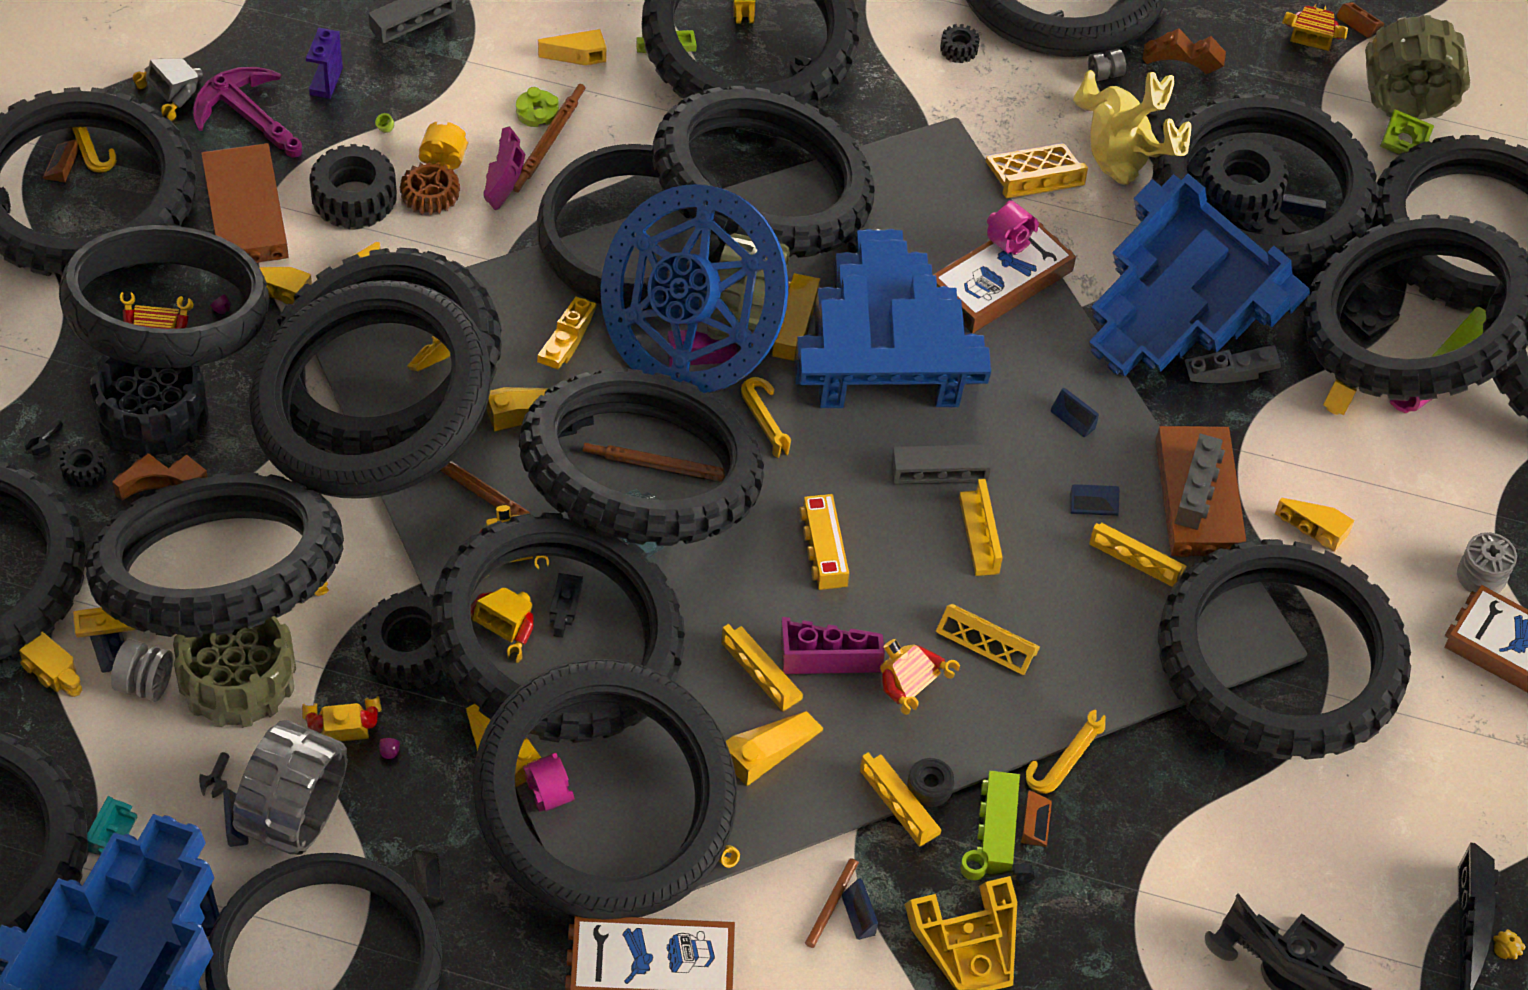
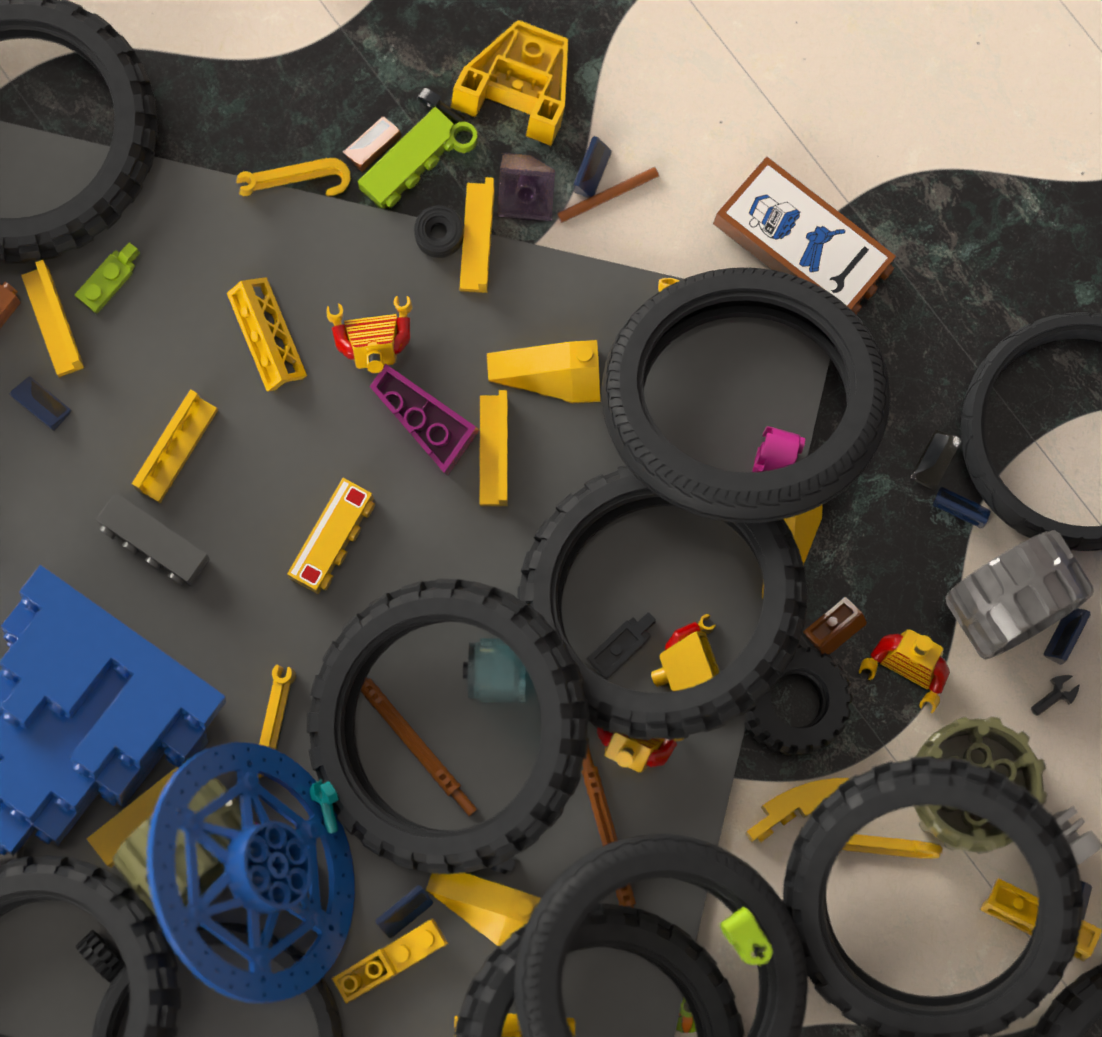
camera: 135 degrees left, 25 degrees up
magenta hinge [379,738,400,759] -> none
none -> lime hinge [75,242,140,314]
none -> teal bar [310,780,338,833]
none -> dark blue slope [375,885,433,938]
none -> slope [497,153,555,221]
none -> lime piece [719,907,772,965]
none -> yellow slope [745,778,849,843]
none -> dark orange slope [803,597,867,655]
none -> dark blue slope [933,487,991,528]

